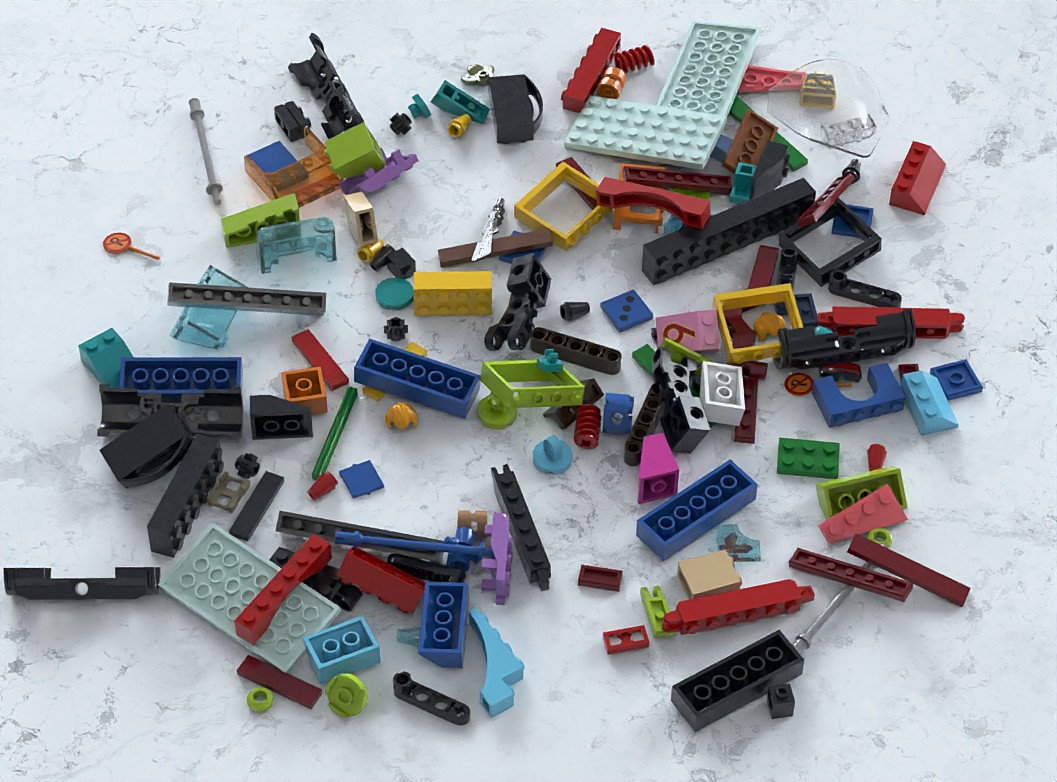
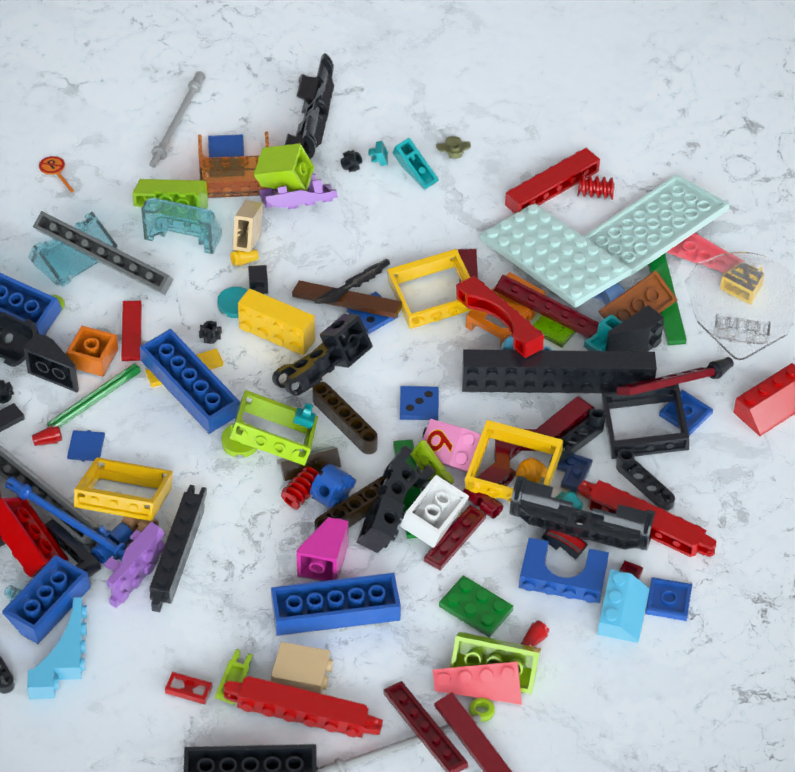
camera: 30 degrees right, 0 degrees up
black brick [274,101,311,142] -> none
black cone [369,244,396,272] -> none
light orange hair [385,402,418,430] -> none
yellow cone [448,114,471,137] -> none
black piece [488,74,543,144] -> none
medium azure tile [533,435,573,475] -> none
black cone [560,302,590,321] -> none
dark red tile [578,564,623,592] -> none
orange wheel [597,67,627,99] -> none
clear light blue tile [716,524,761,562] -> none
piece [784,373,852,396] -> none
none -> yellow window [74,457,173,521]

